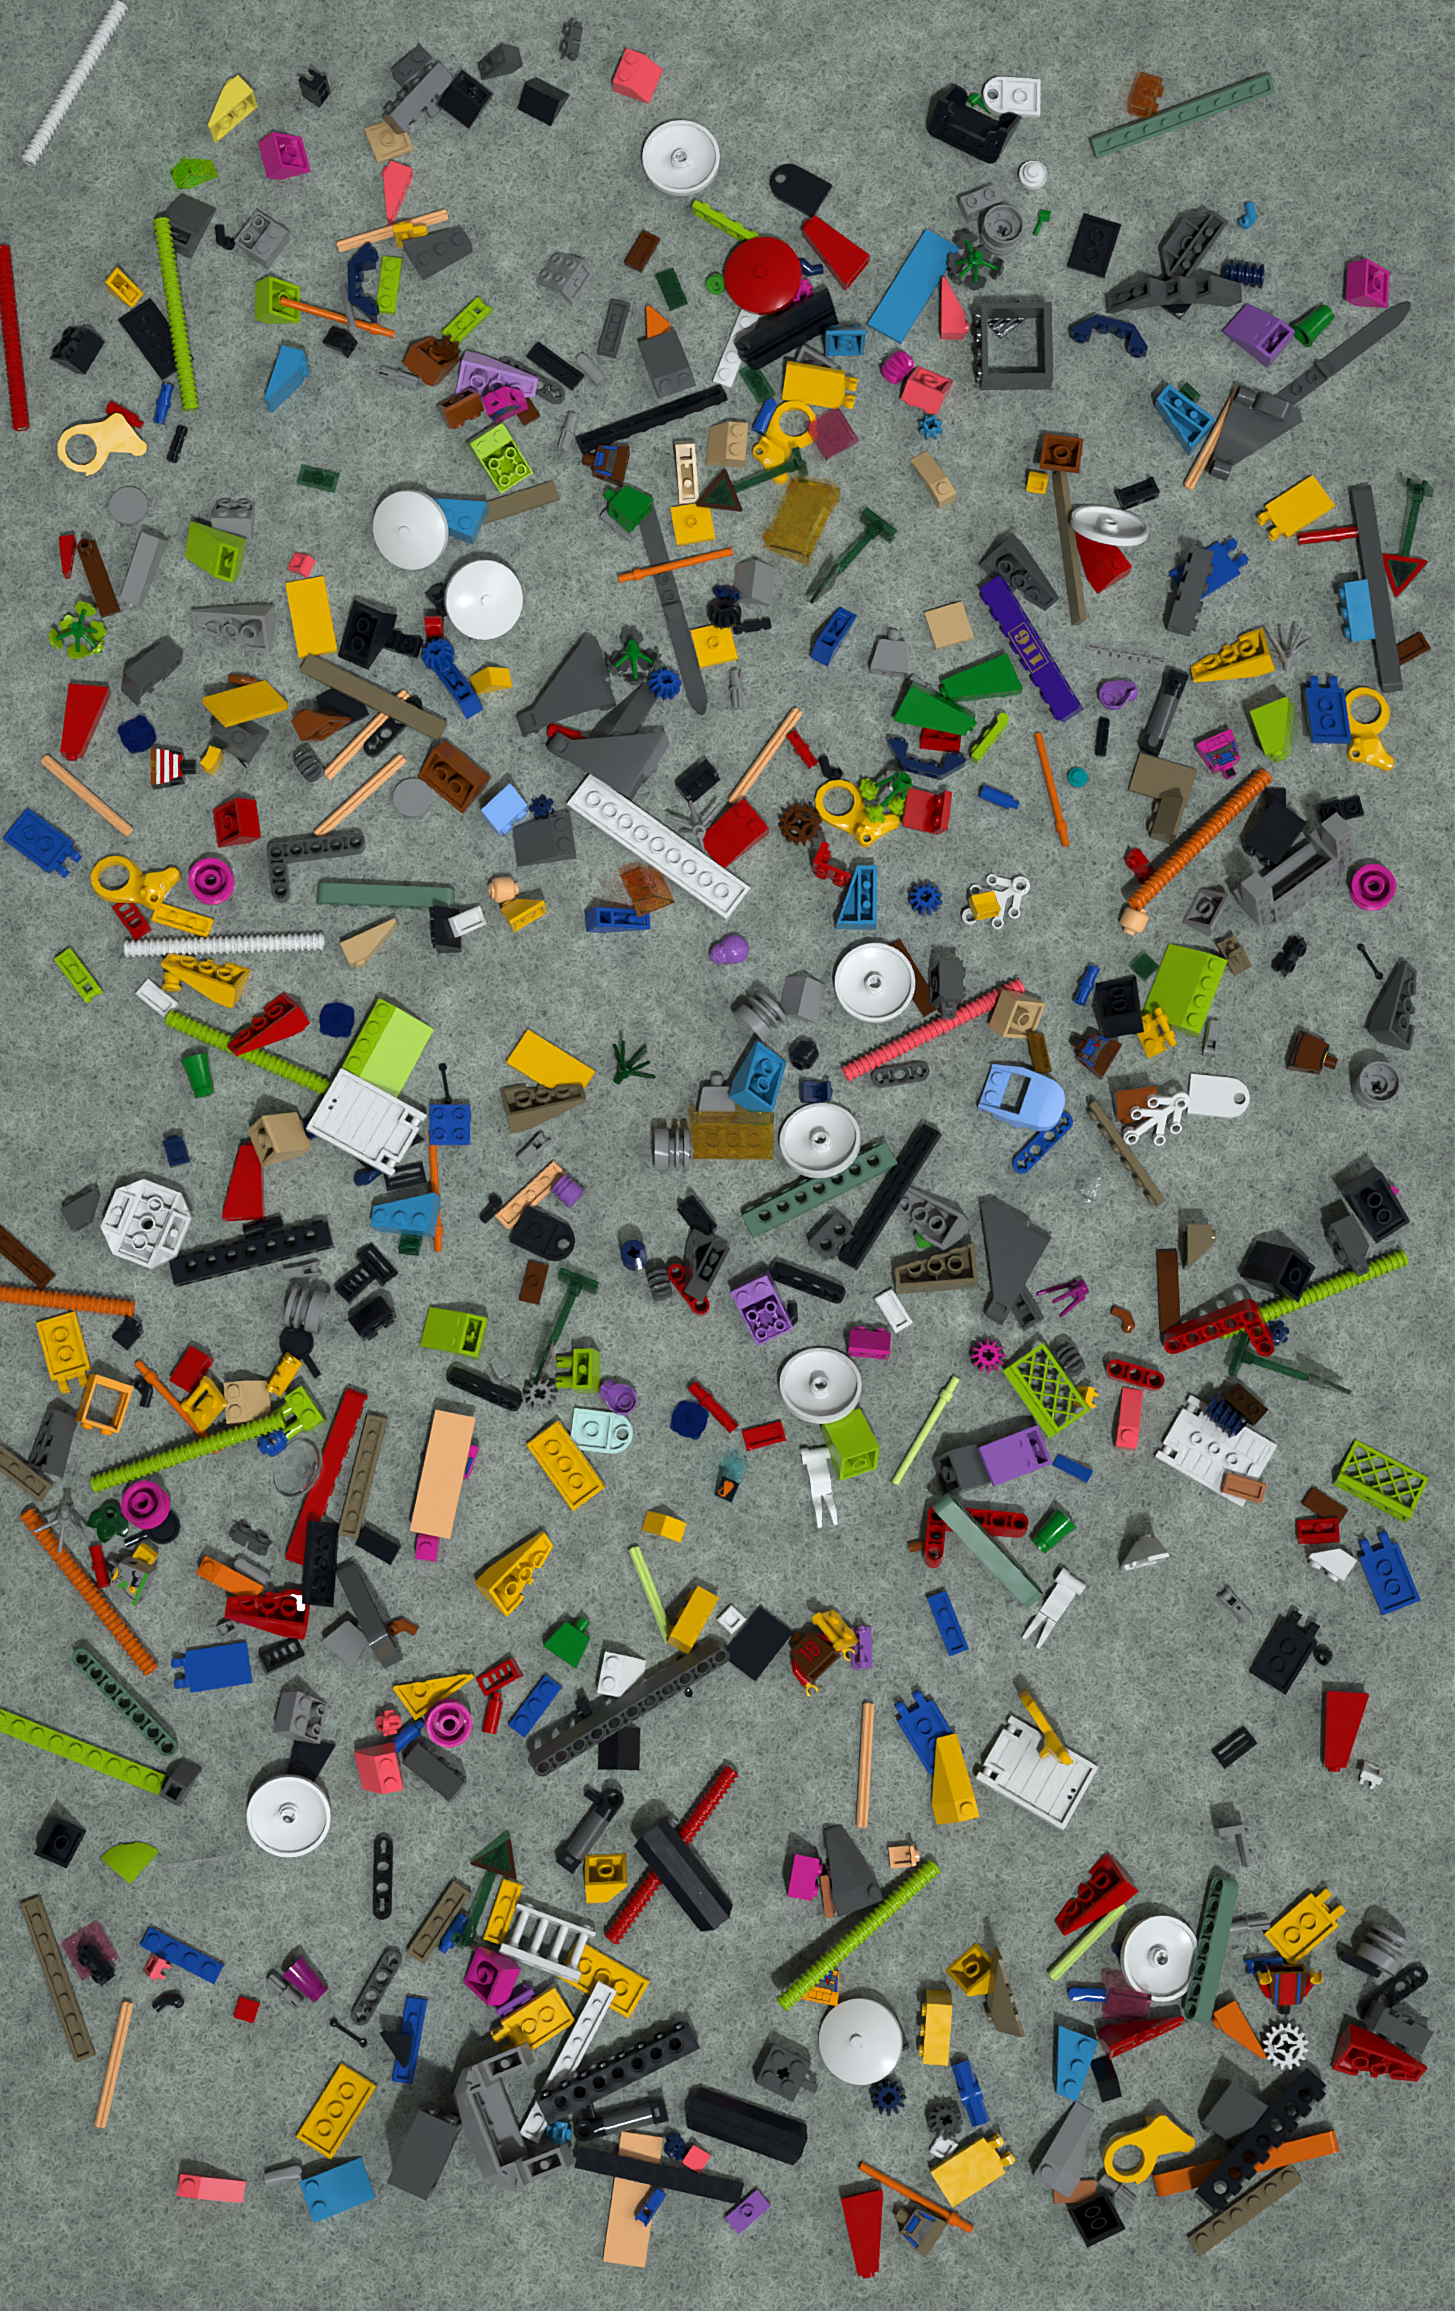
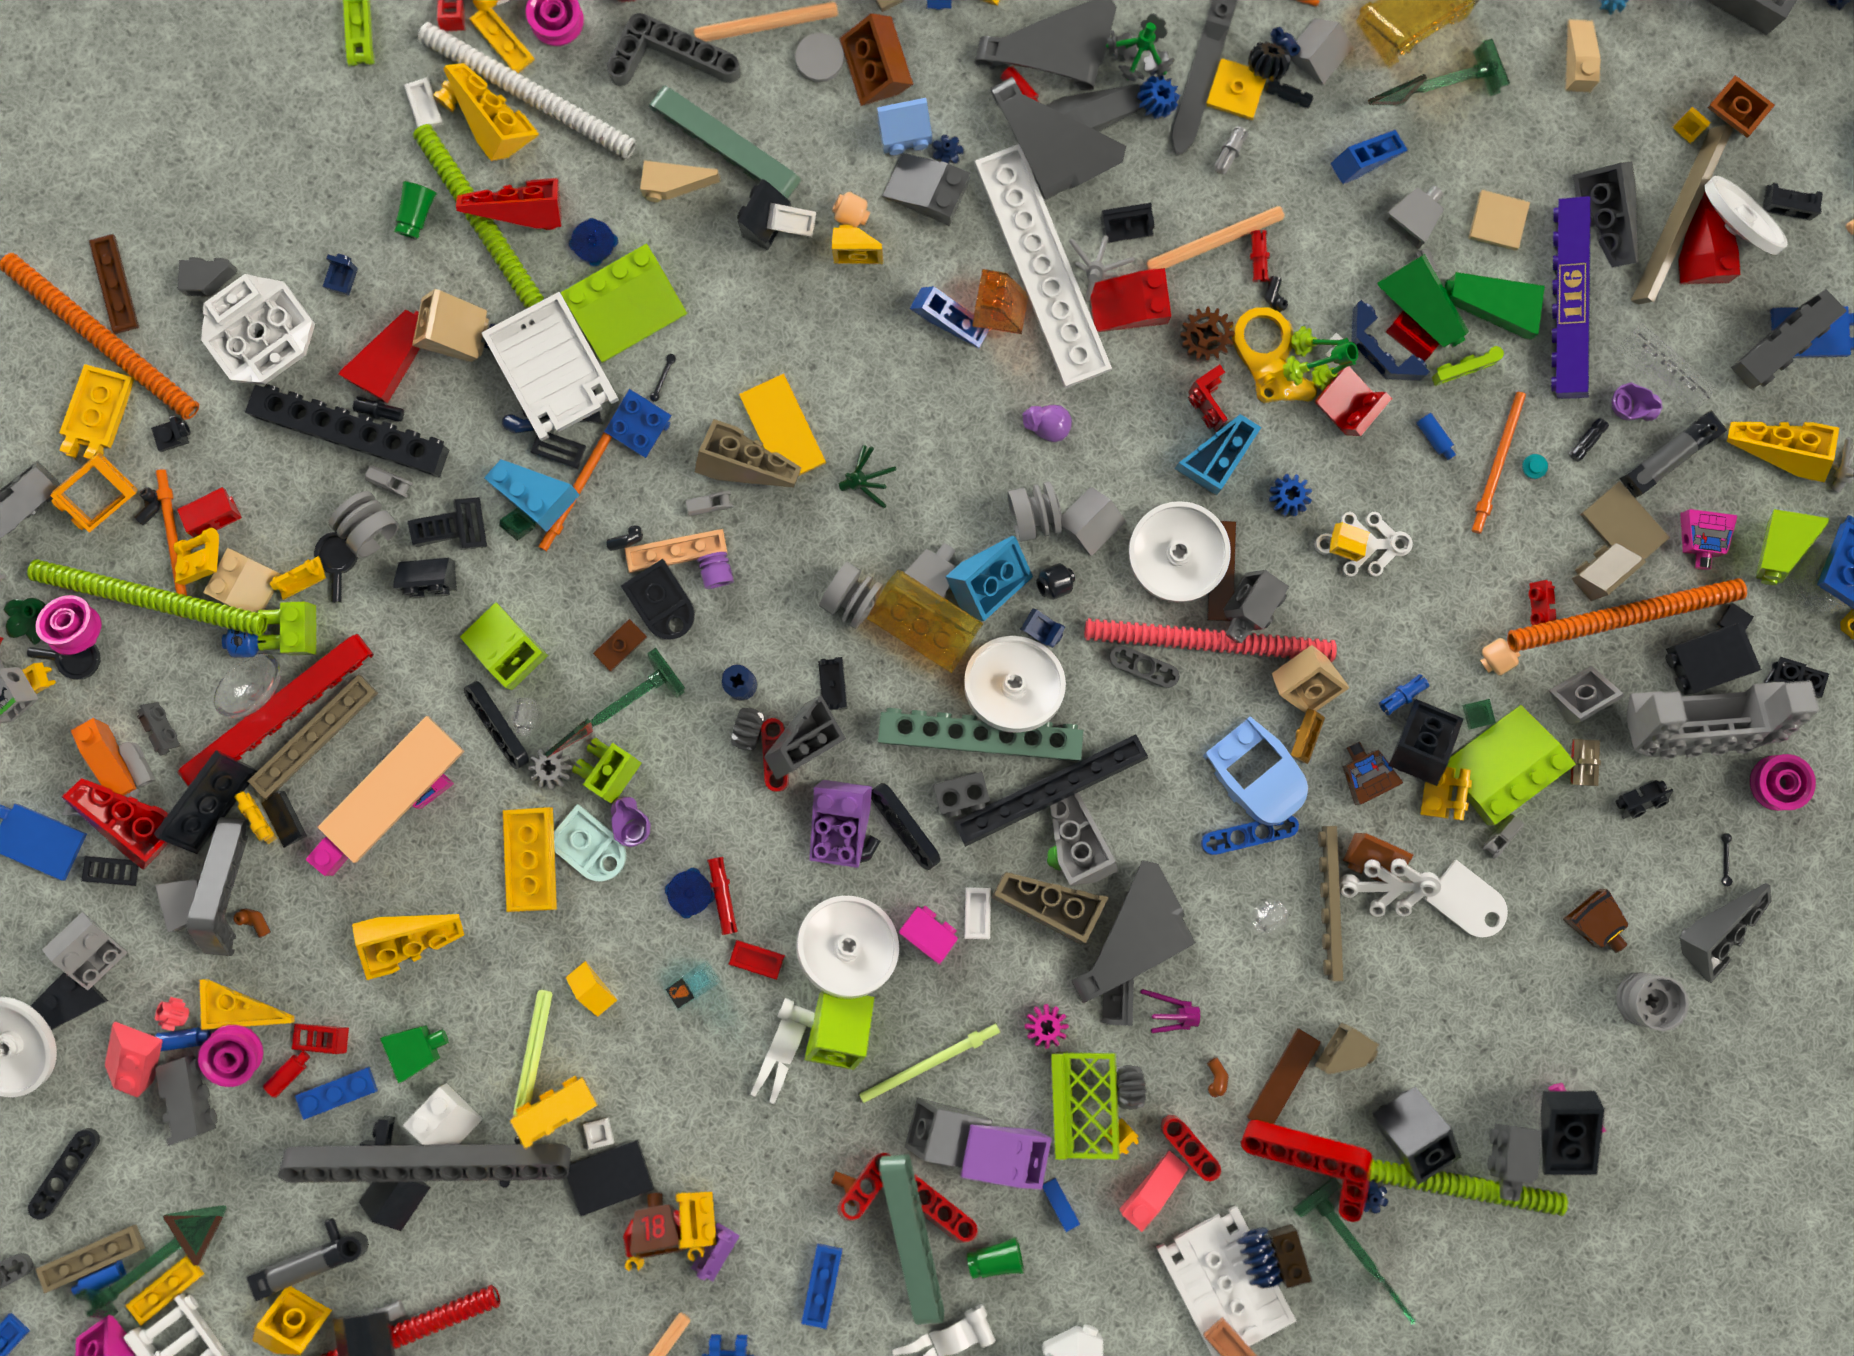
camera: 30 degrees right, 5 degrees up
none -> yellow plate [235,792,277,844]

